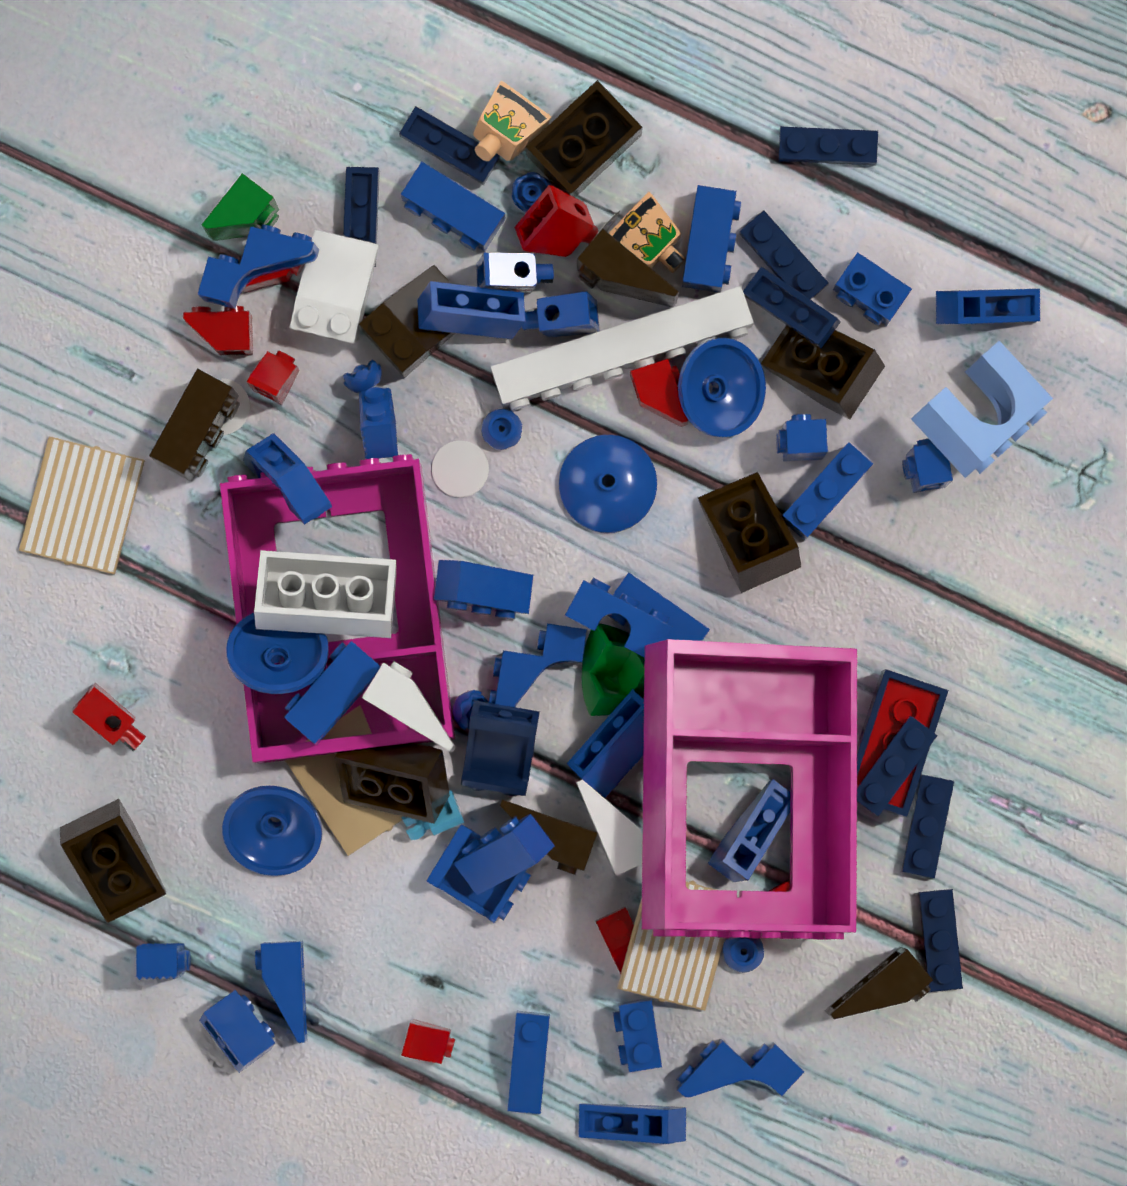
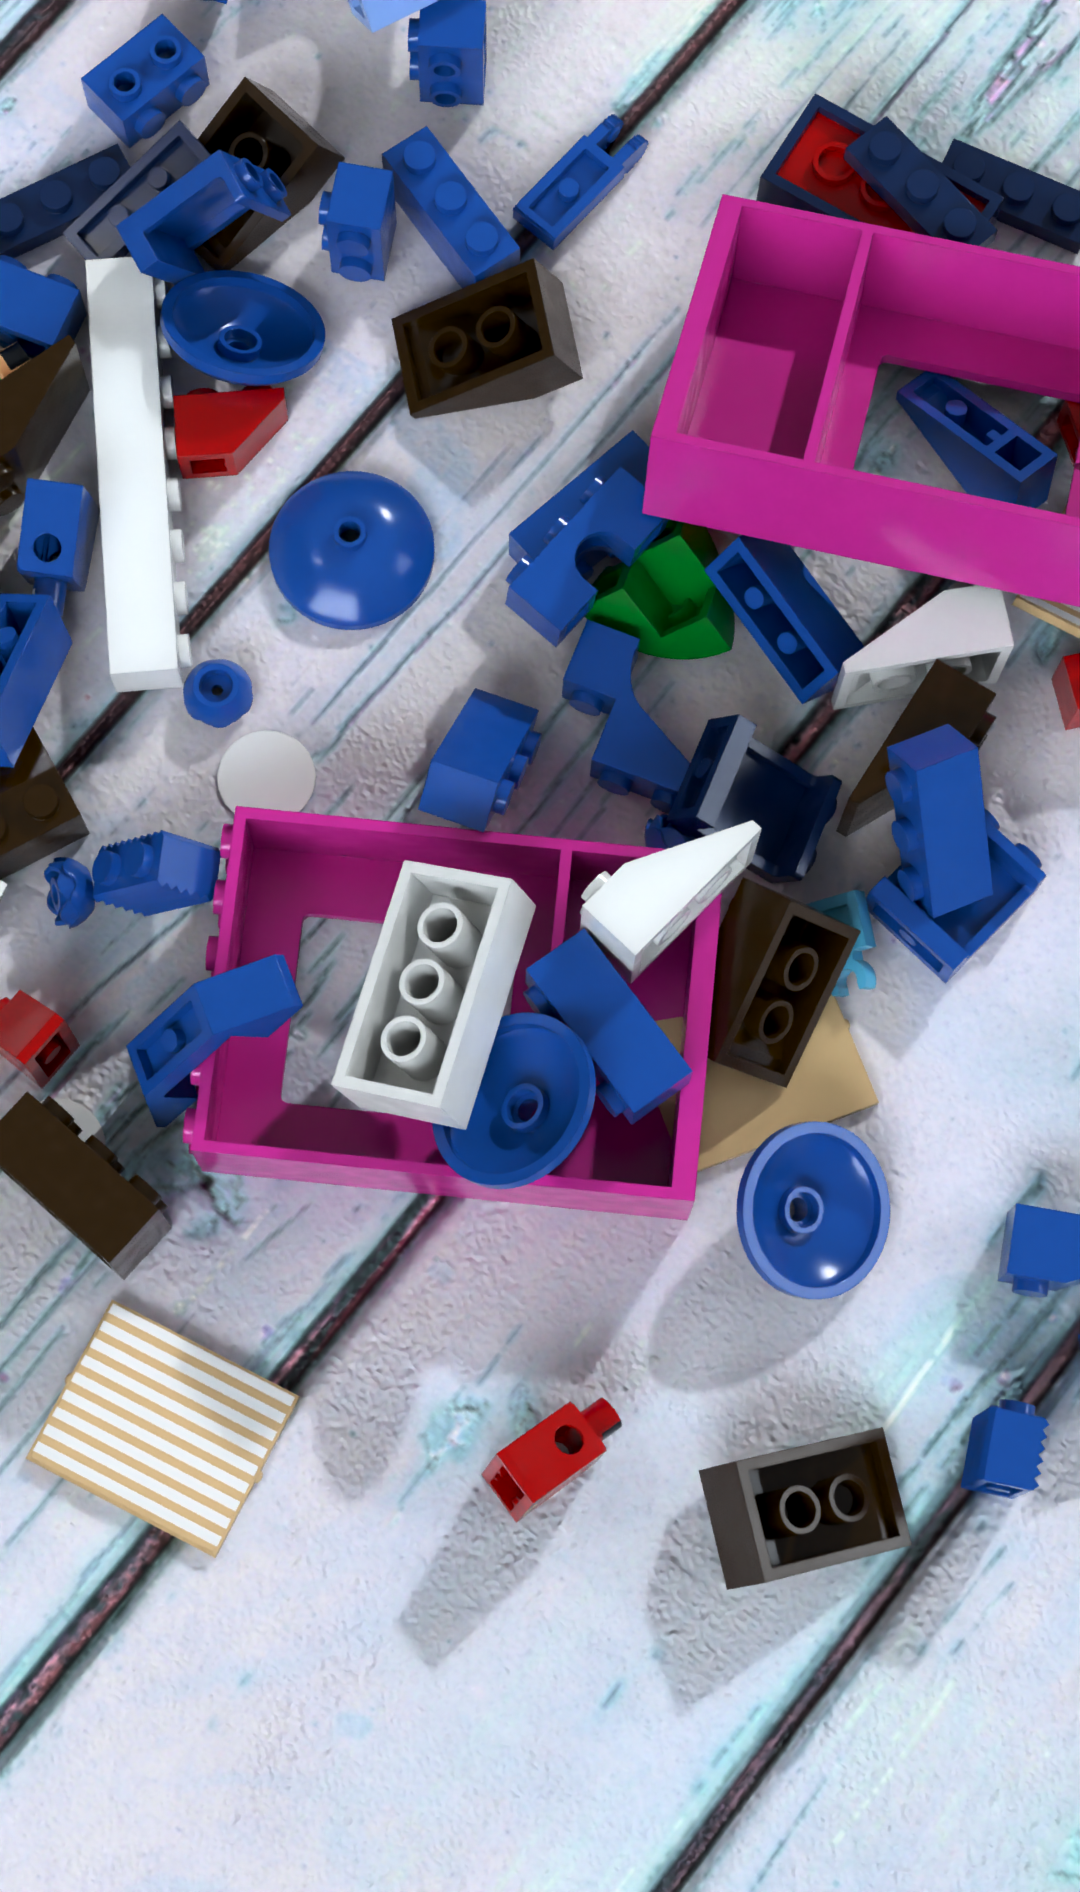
camera: 80 degrees left, 10 degrees down
none -> blue panel [116,150,291,284]
none -> blue hinge [513,114,649,250]

